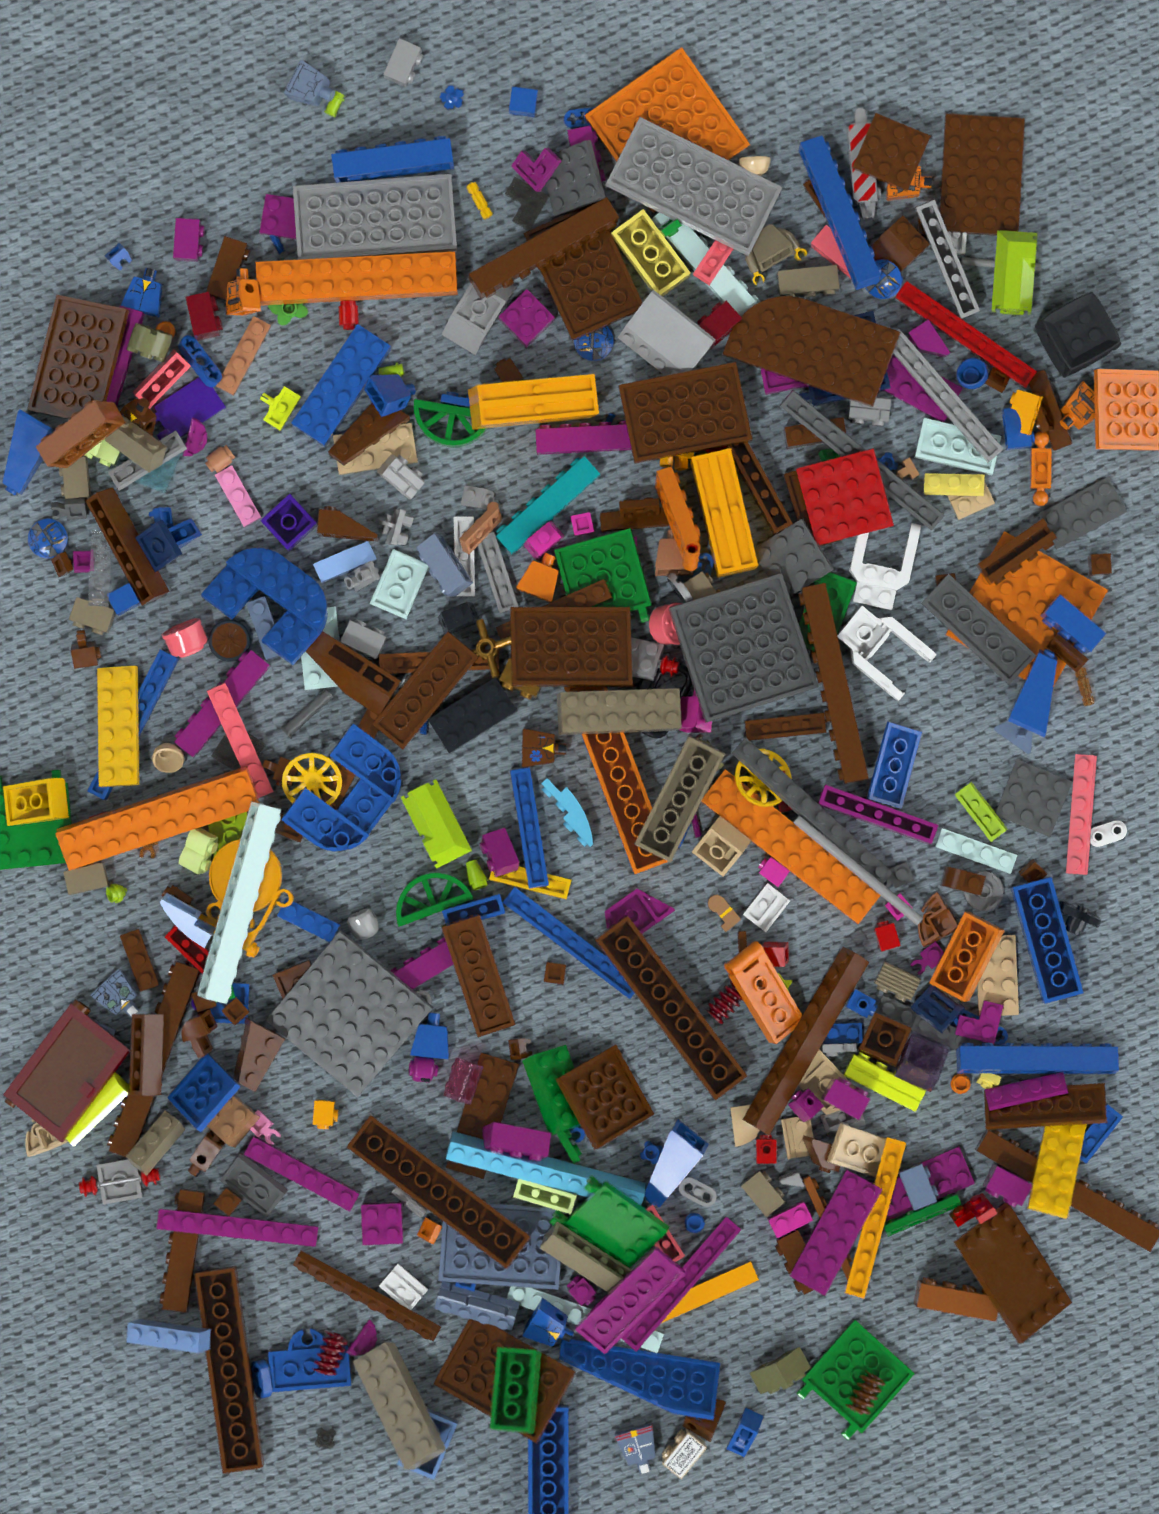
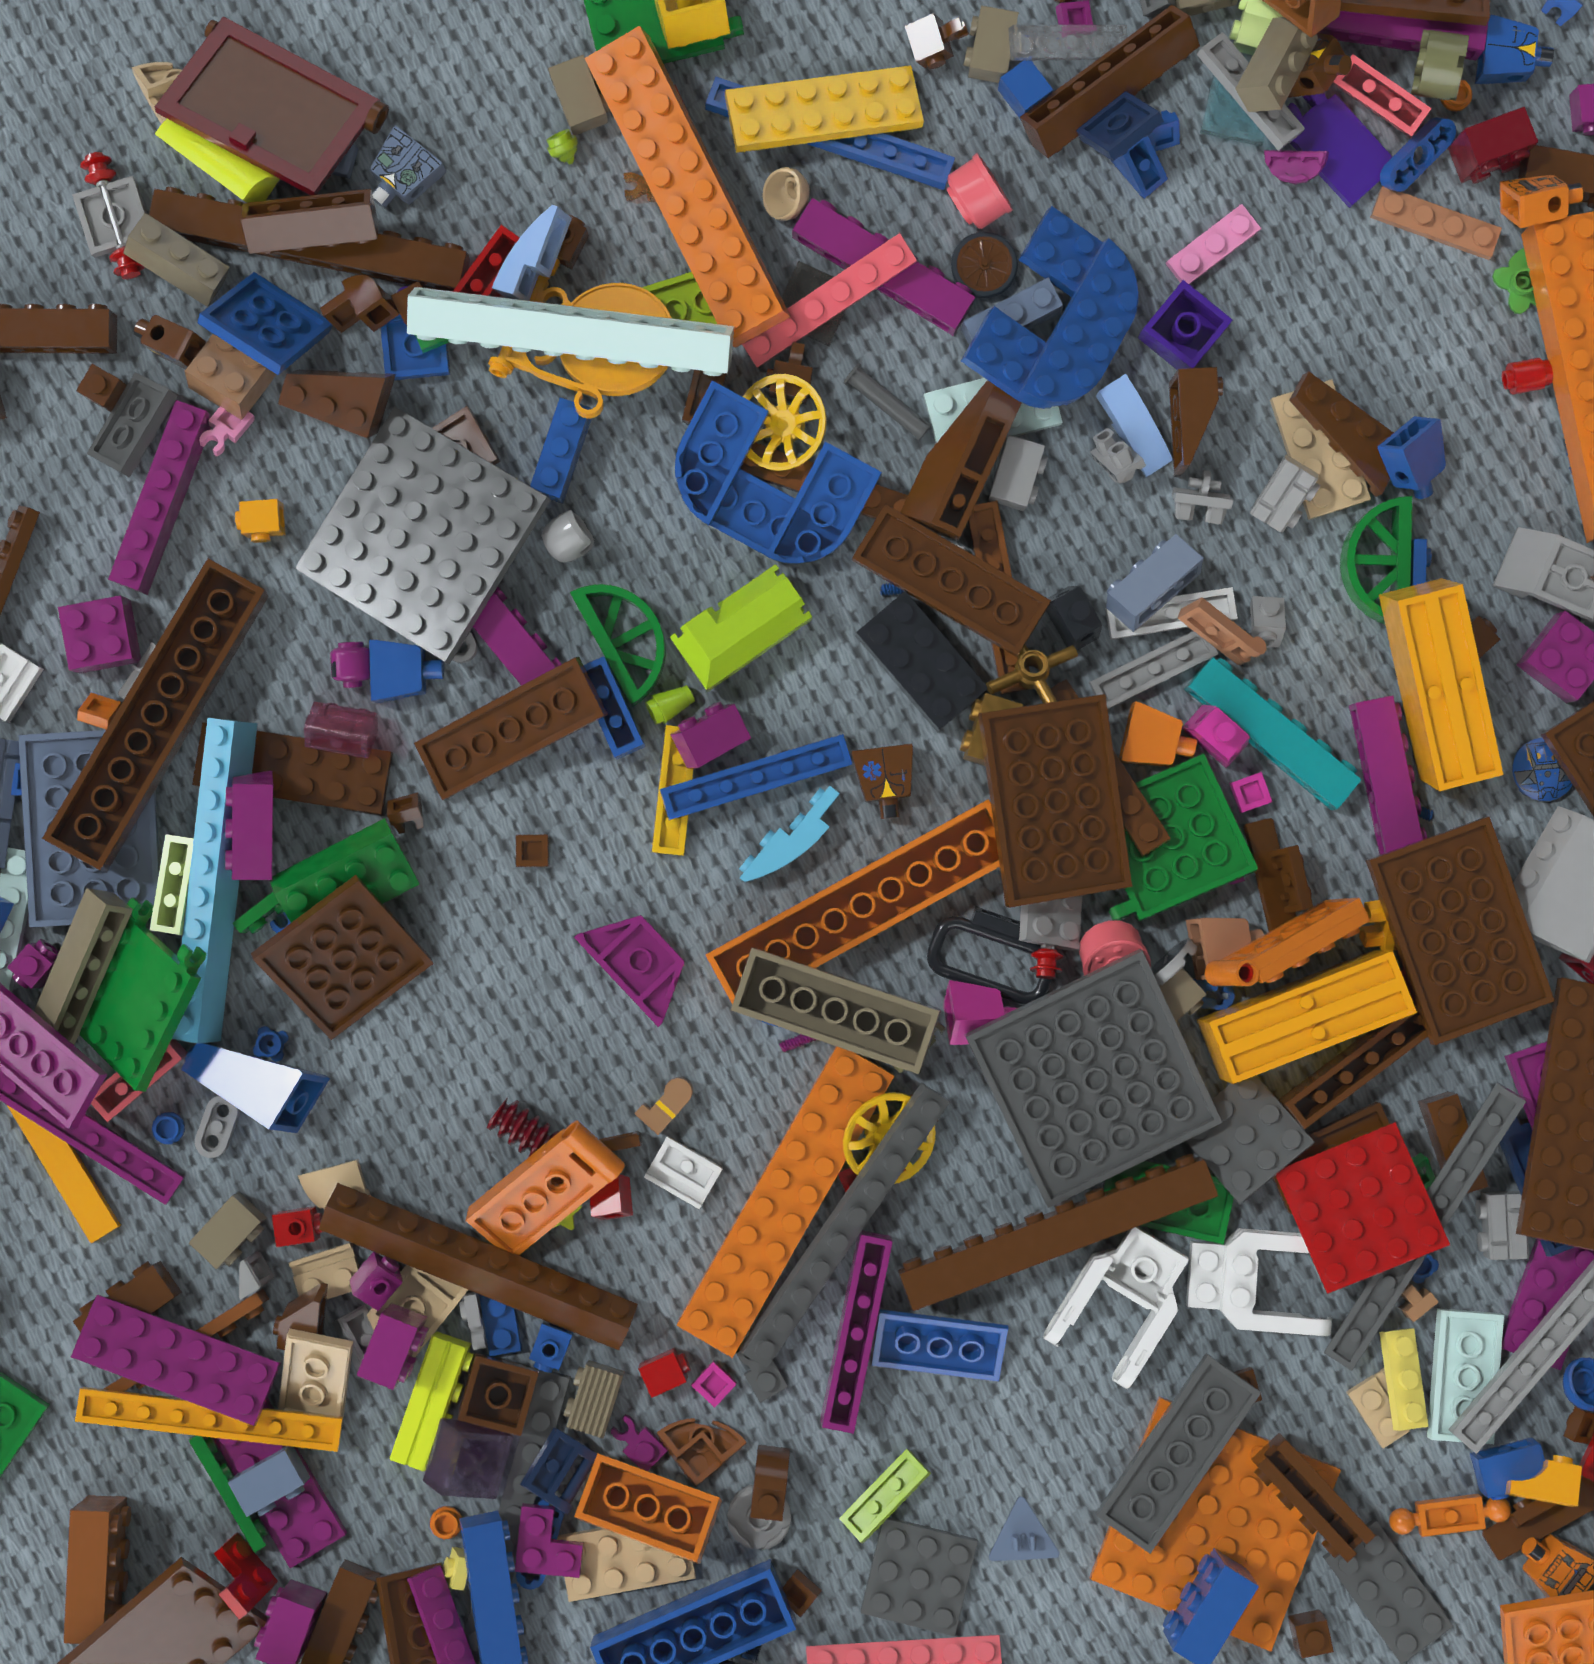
camera: 85 degrees right, 0 degrees up
reddish brown plate [120,929,159,992] -> none
magenta plate [156,1208,318,1247] -> none
yellowish green brick [179,827,218,874] -> none
nougat brick [205,445,235,473] -> none
reddish brown plate [221,997,250,1026] -> none
neon yellow plate [260,386,302,431] -> none
blue brick [291,324,392,448] -> none
light aqua tile [370,549,429,619] -> none
lime pin [378,362,404,377] -> none
blue plate [503,887,634,999] -> none
dark tan brick [557,688,681,735] -> none
reddish brown brick [594,915,747,1100] -> none
tan brick [692,816,752,876] -> none
reddish brown plate [745,713,826,741] -> none
dark pink brick [758,857,790,887] -> none
dark pink brick [767,1201,813,1238] -> none
light grey piece [794,815,923,925] -> none
light aqua plate [935,828,1017,874] -> none
blue slope [1008,649,1058,737] -> none
reddish brown tile [1046,634,1089,672] -> none
clear orange axle [1075,667,1094,706] -> none

